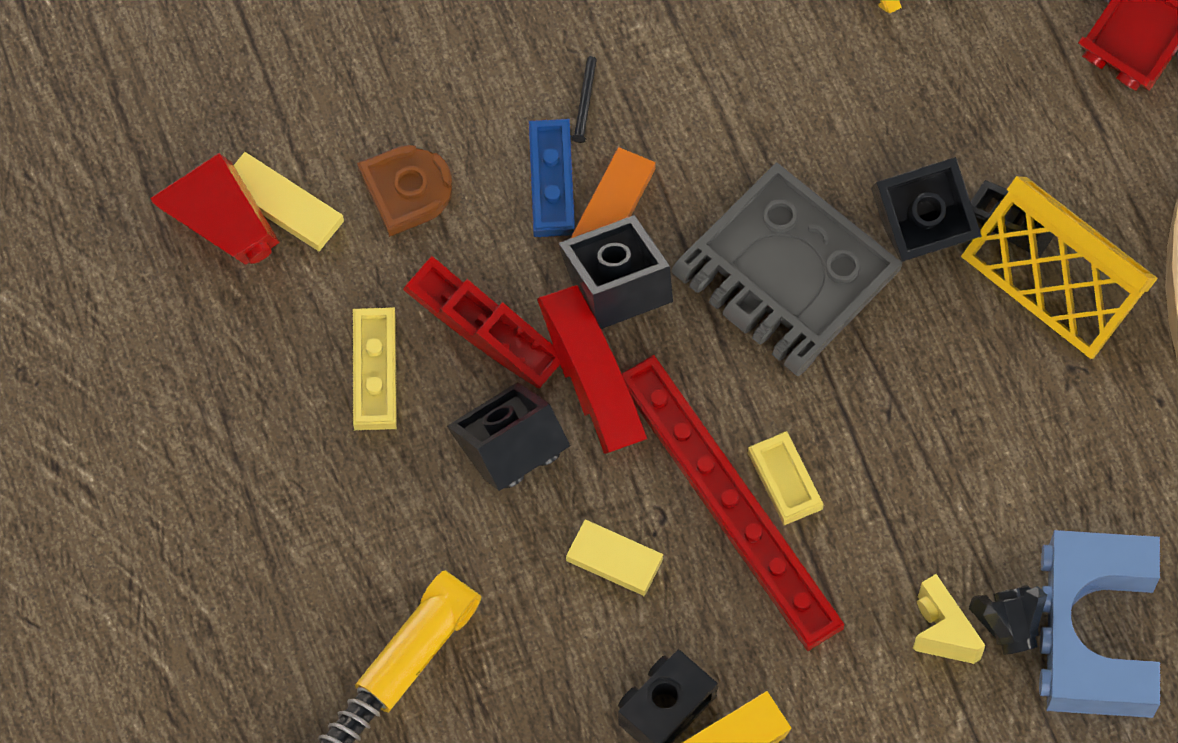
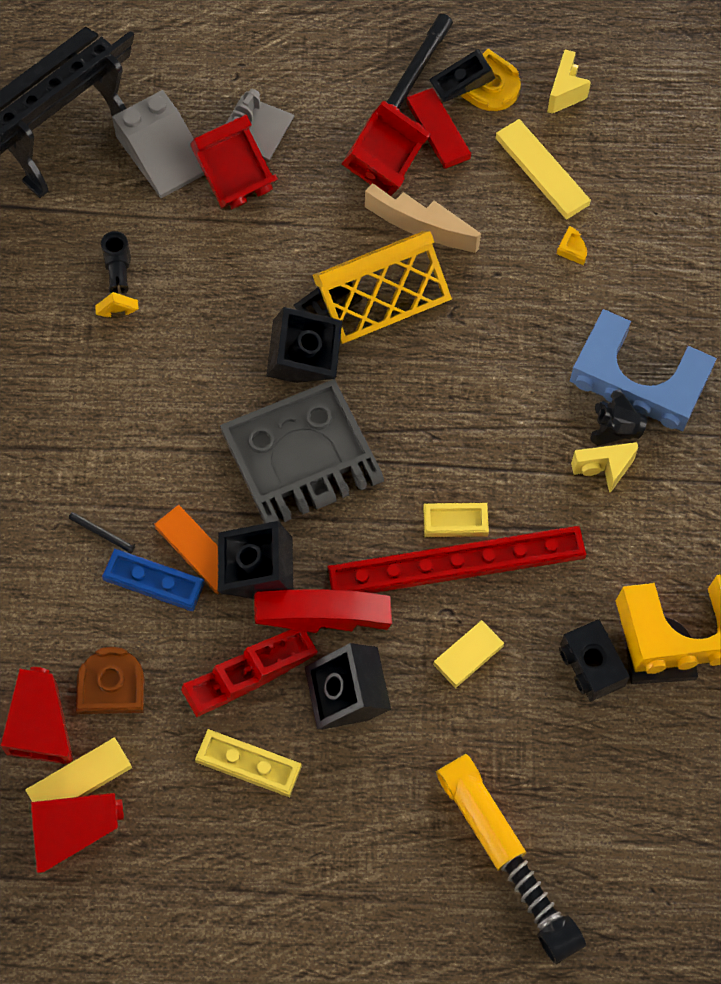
camera: 70 degrees left, 0 degrees up
none -> red slope [1,667,73,765]

